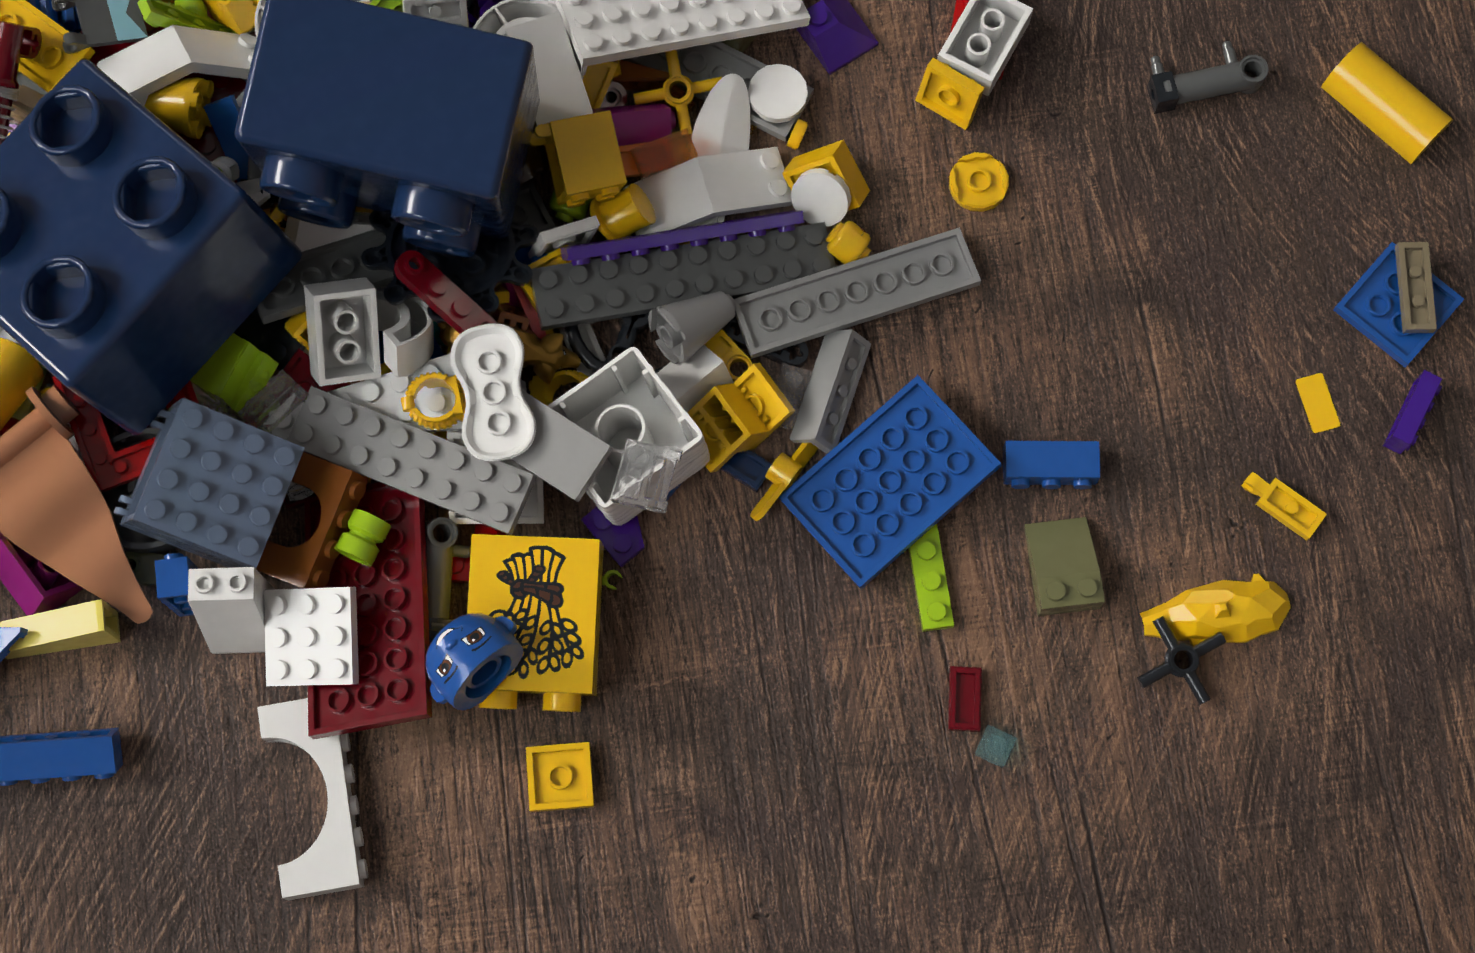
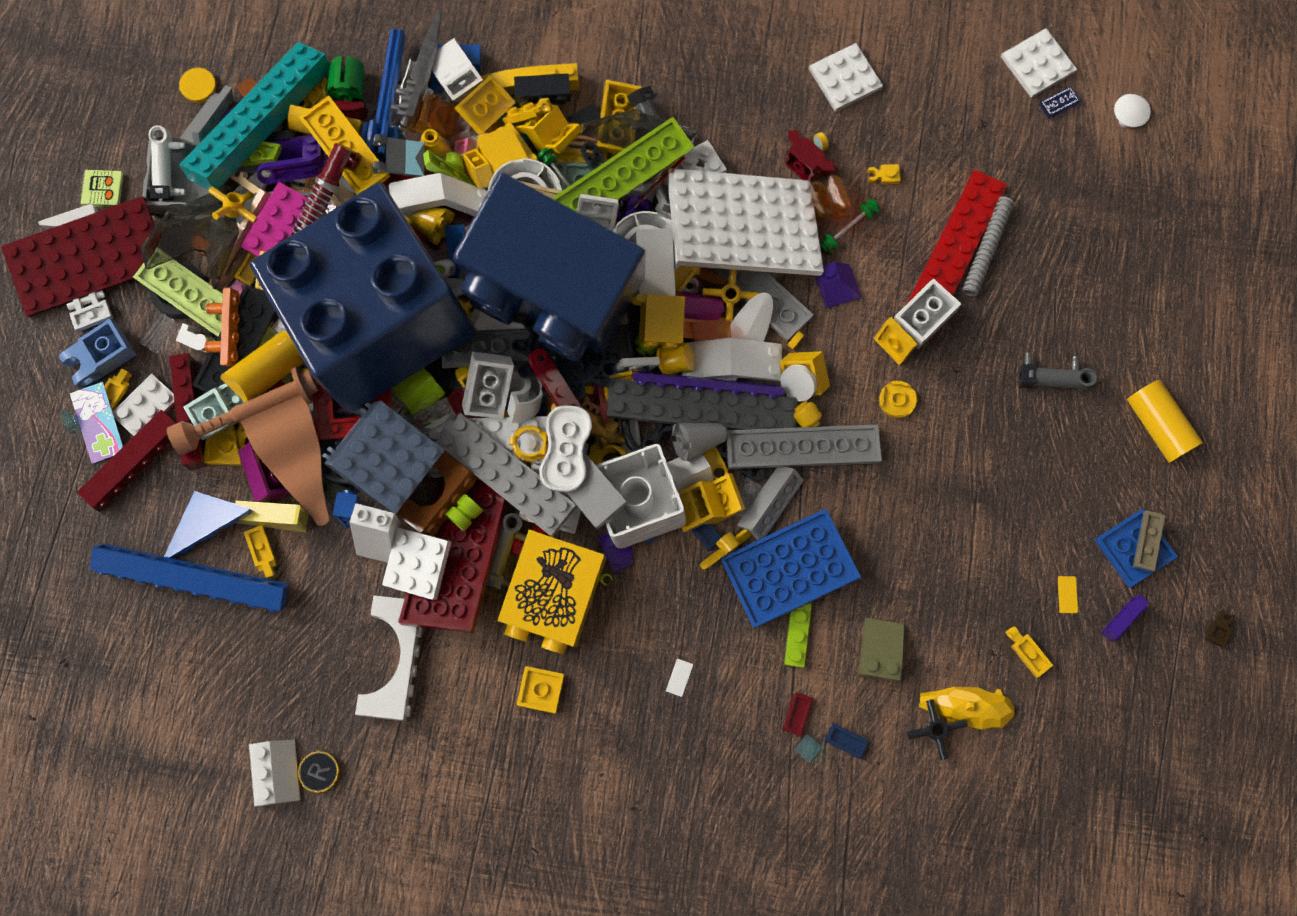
camera: 15 degrees right, 0 degrees up
blue piece [426,613,523,710] -> none
clear plate [610,438,683,513] -> none
white tile [748,64,808,123] -> none
blue brick [1003,441,1100,490] -> none
none -> yellow hinge [244,525,277,580]
none -> white sticker [666,659,693,697]
none -> dark blue tile [824,723,869,759]

